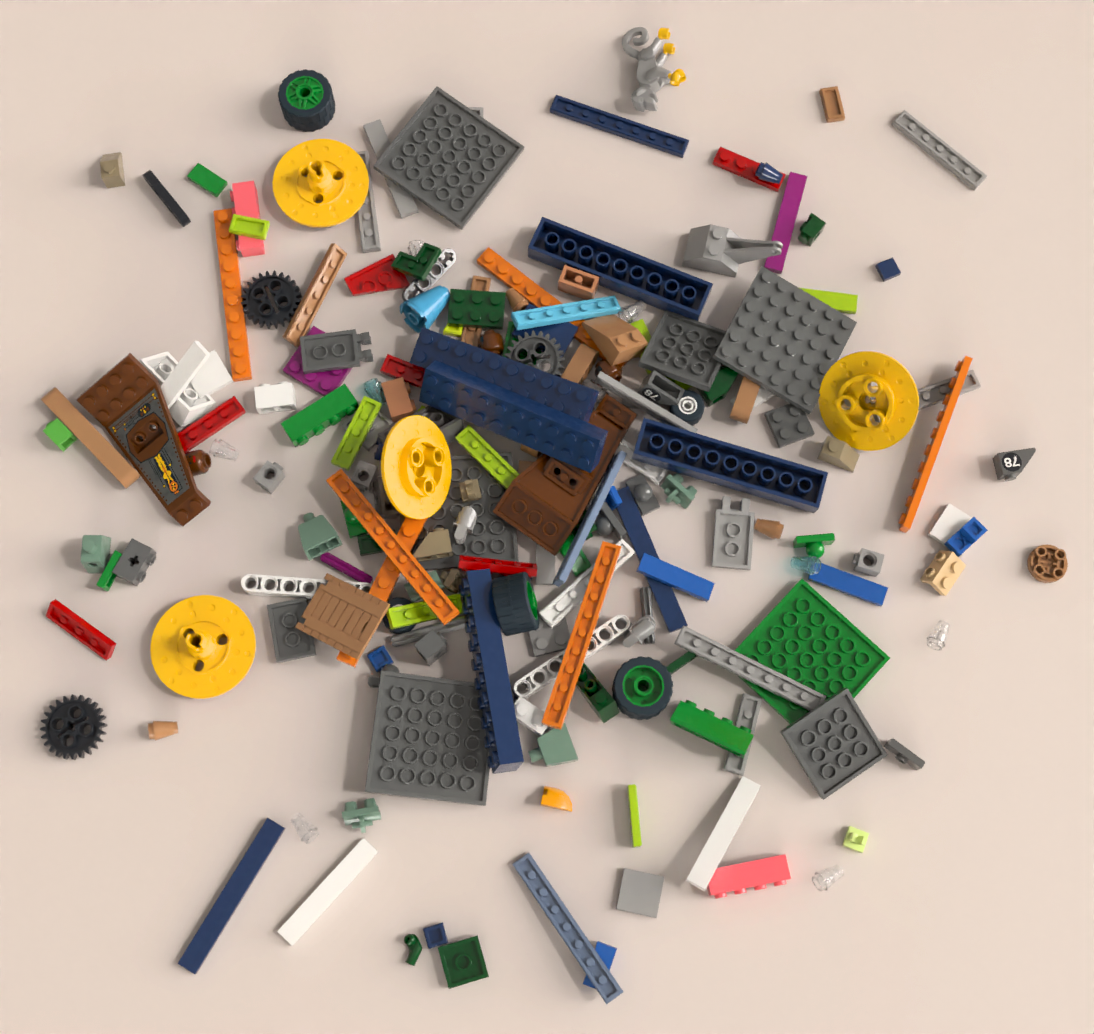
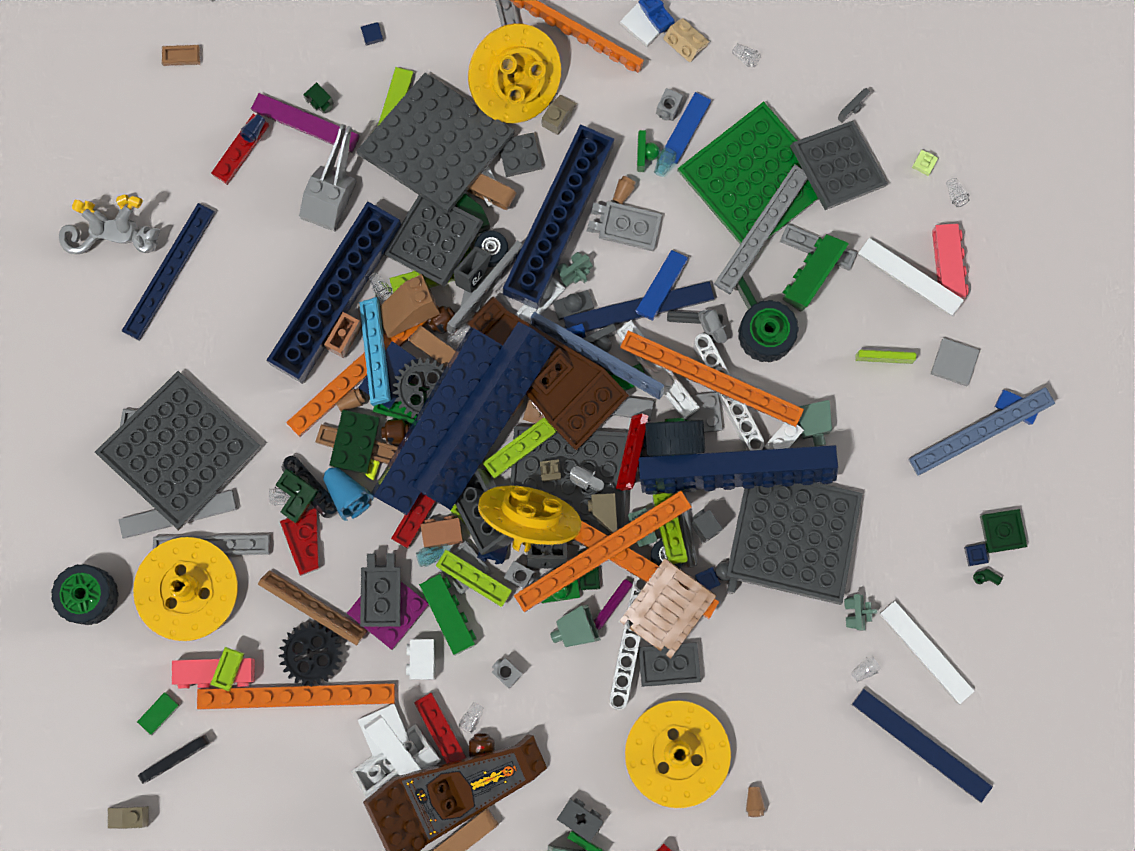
camera: 80 degrees left, 5 degrees up
dark tan tile [439,568,464,594] -> none
light orange brick [541,786,572,812] -> none
dark green slope [576,663,620,723] -> none

